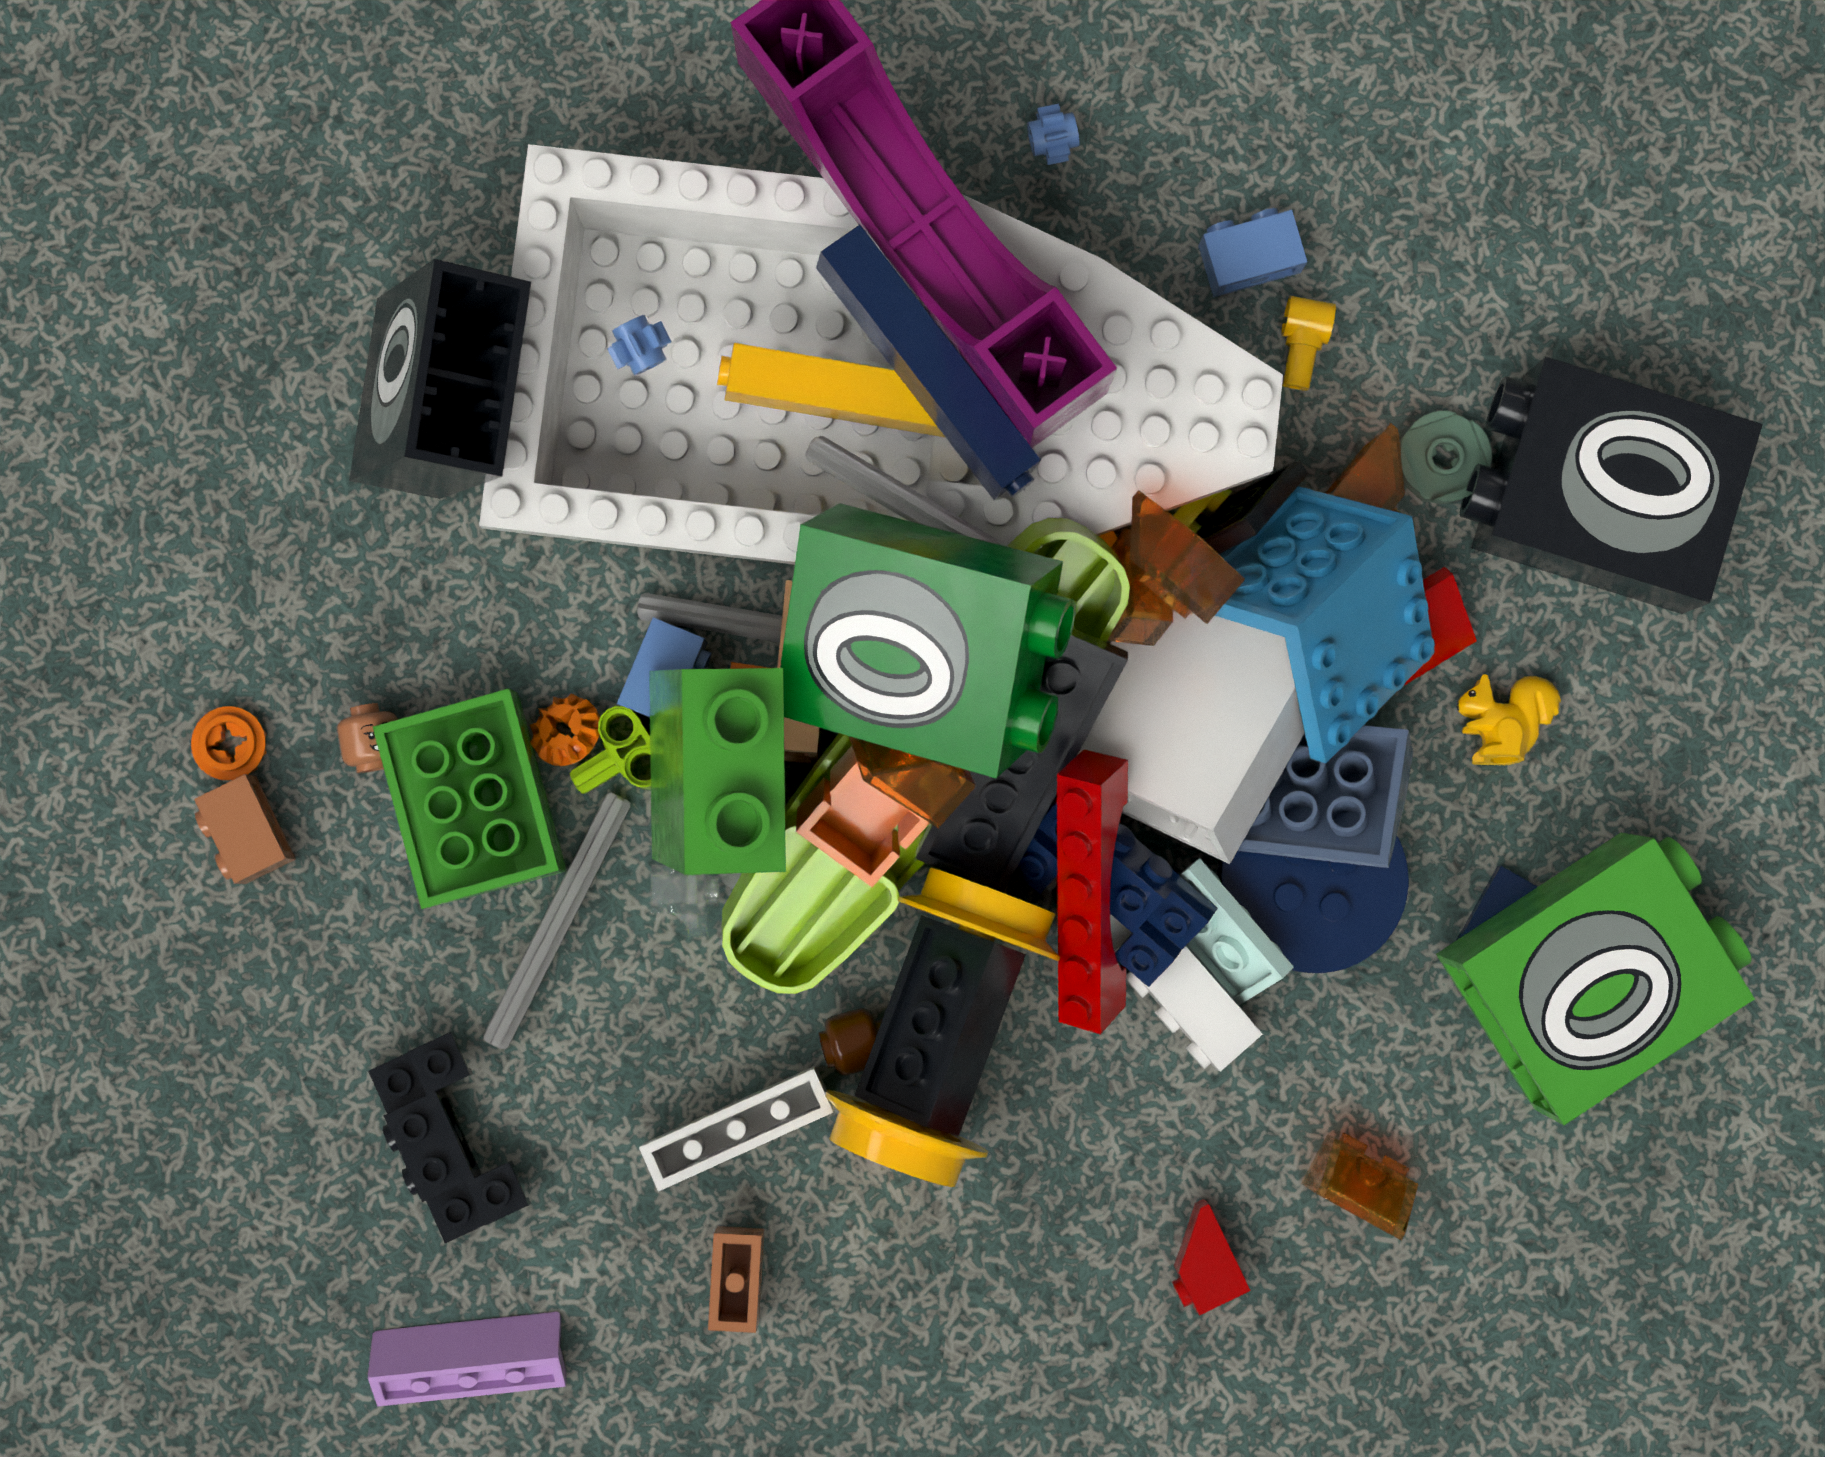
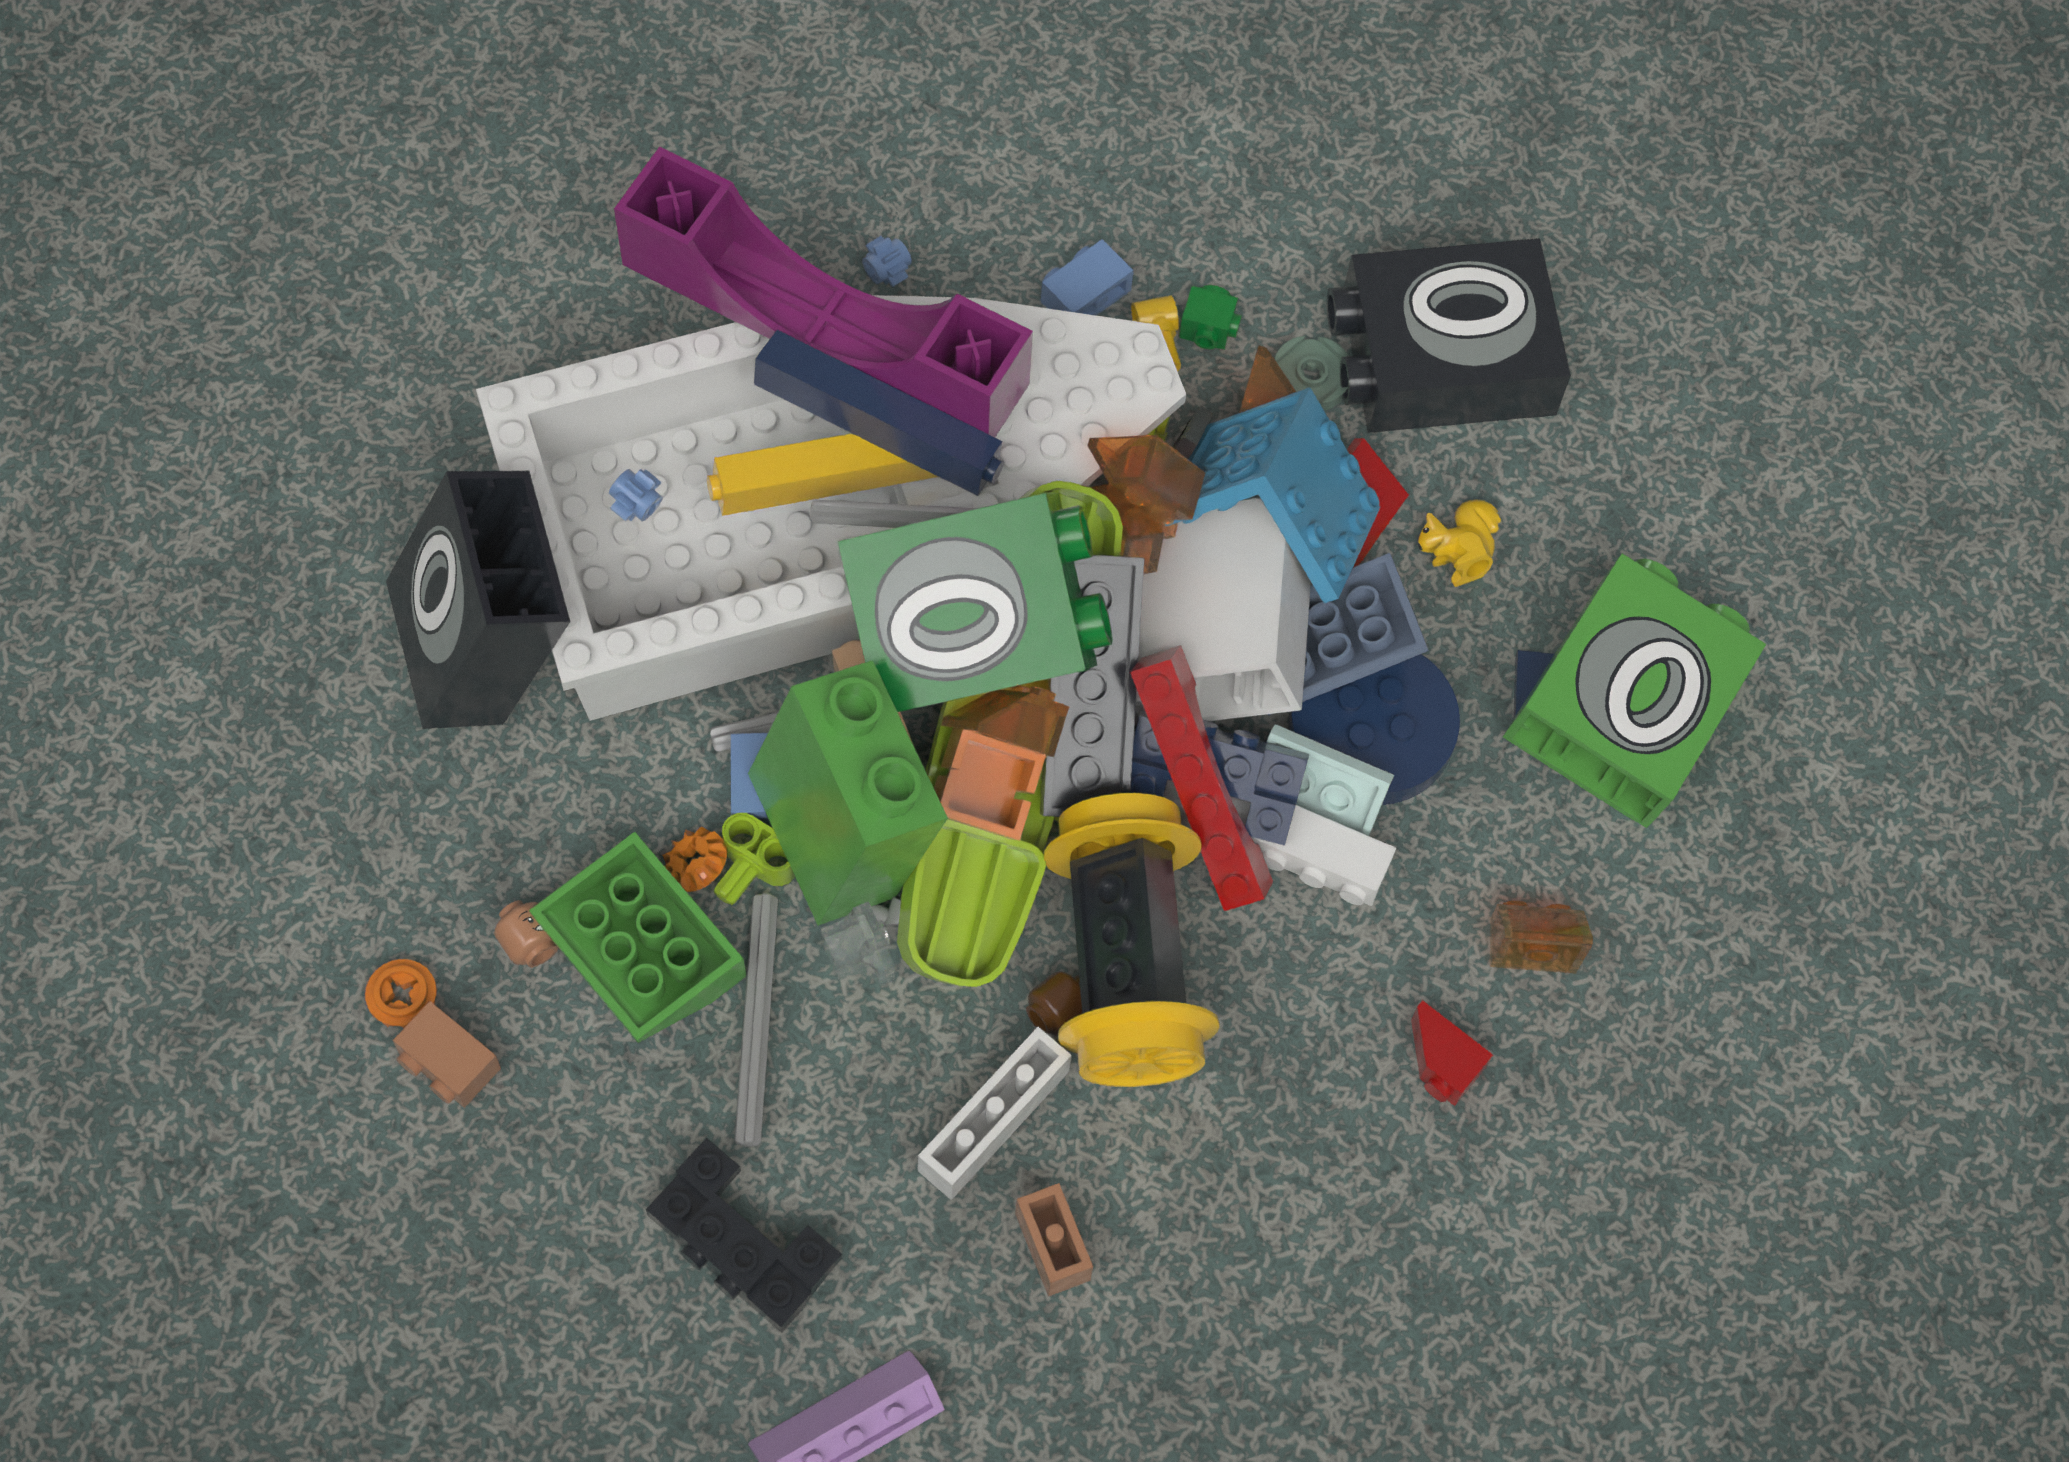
camera: 25 degrees left, 20 degrees down
none -> green brick [1179,285,1242,350]

